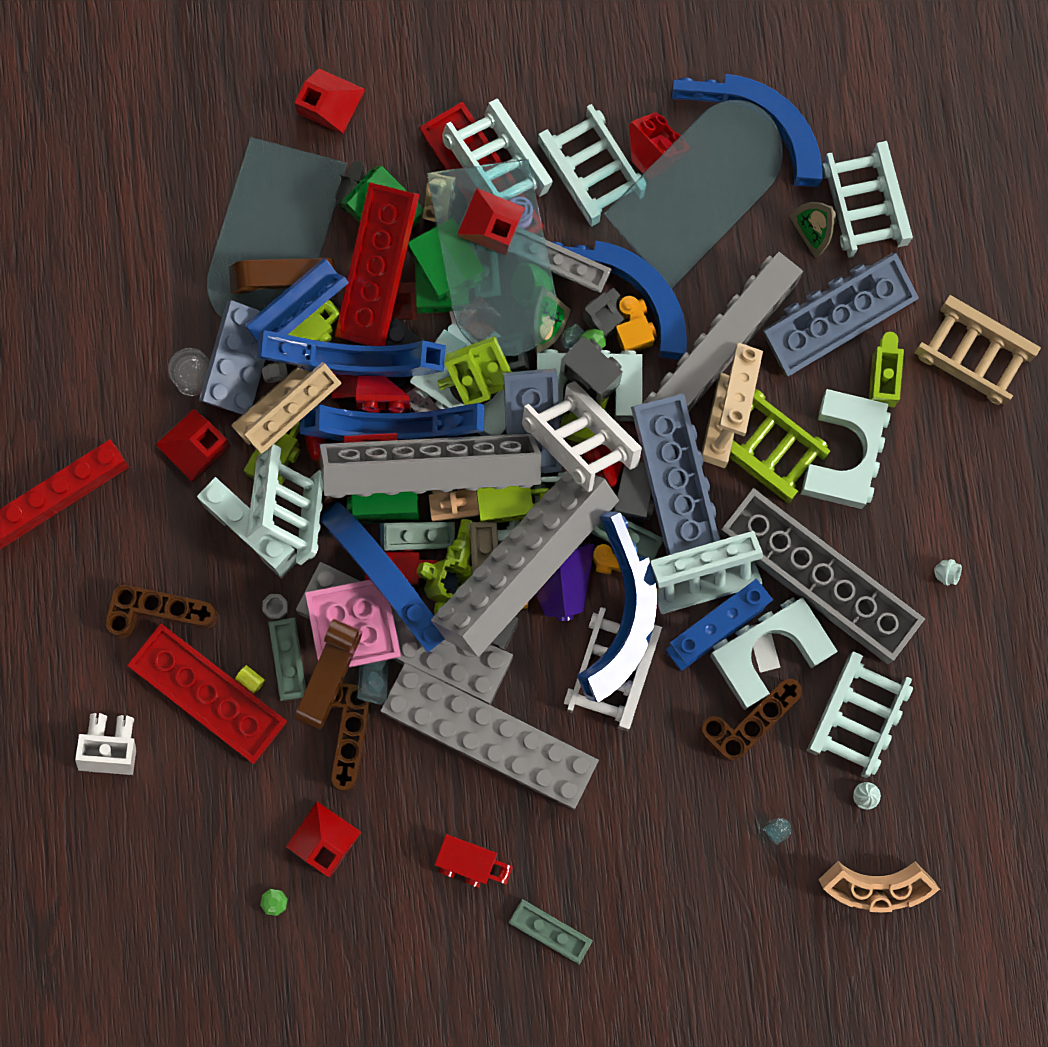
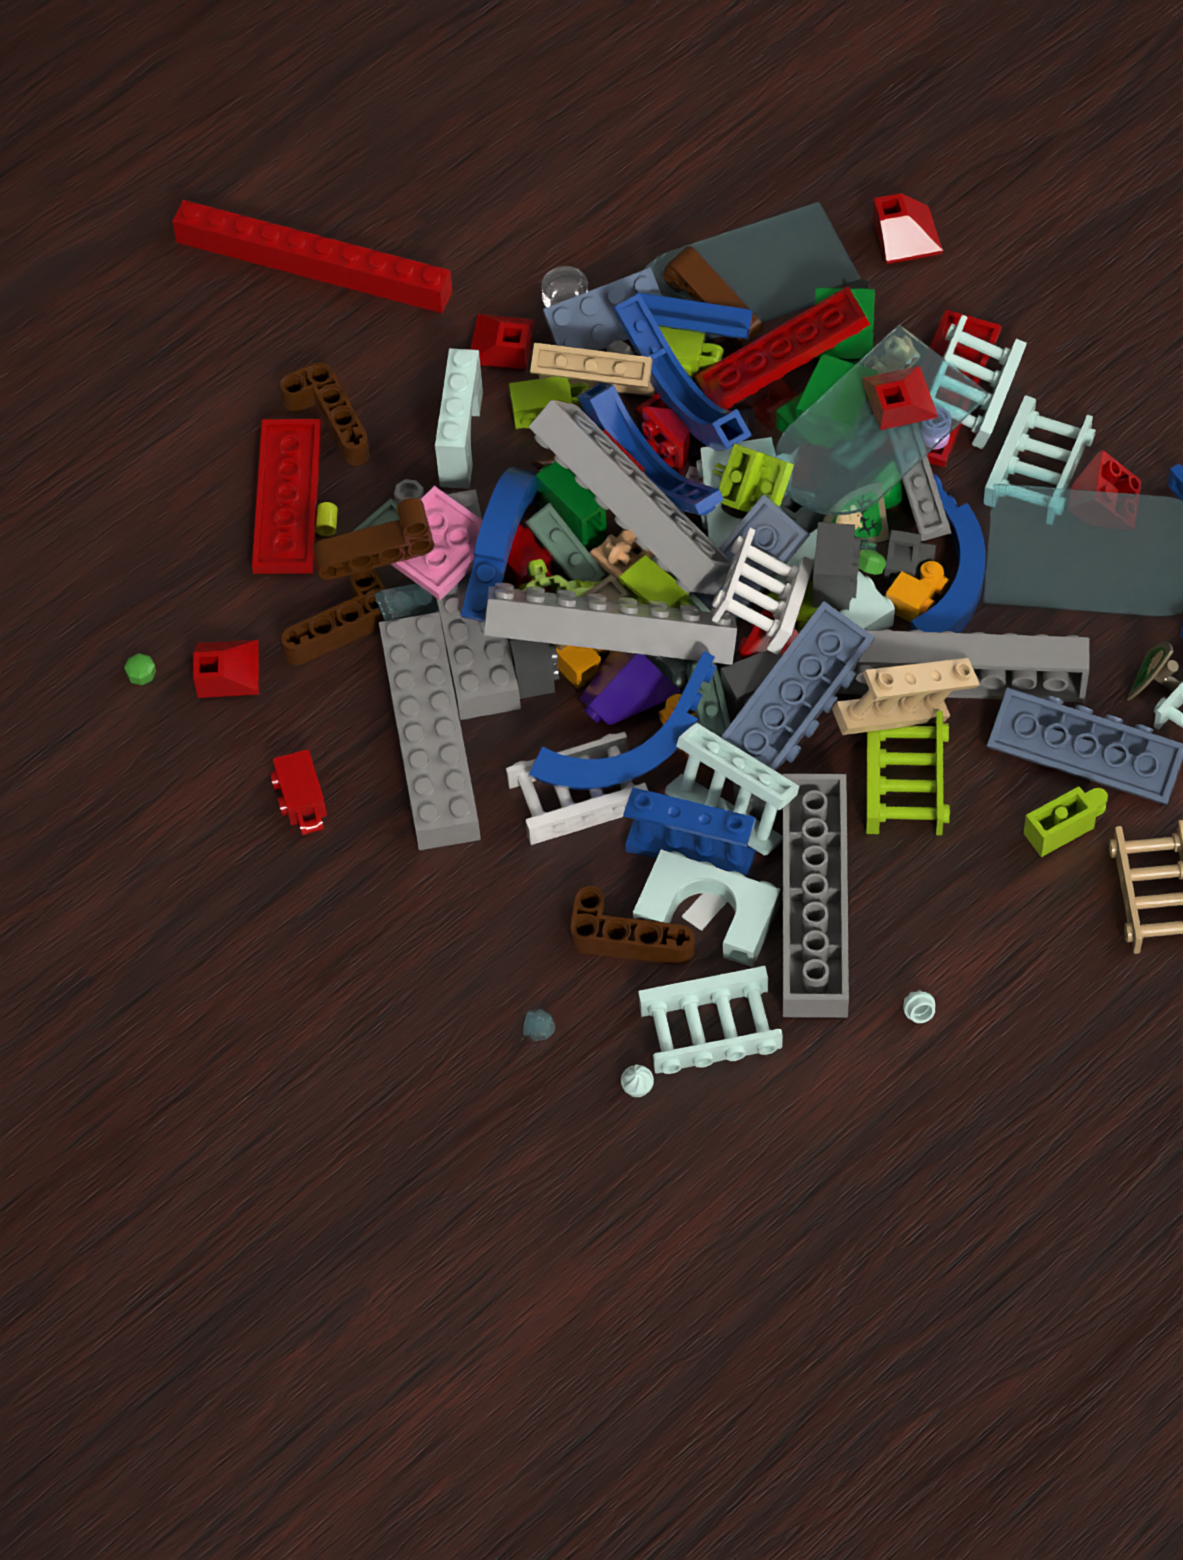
camera: 60 degrees right, 20 degrees down
white brick [75,713,136,775] -> none
light aqua fence [247,444,323,565] -> none
sand green tile [509,899,593,965] -> none
light aqua arch [801,389,891,509] -> none
light nougat brick [819,861,940,913] -> none

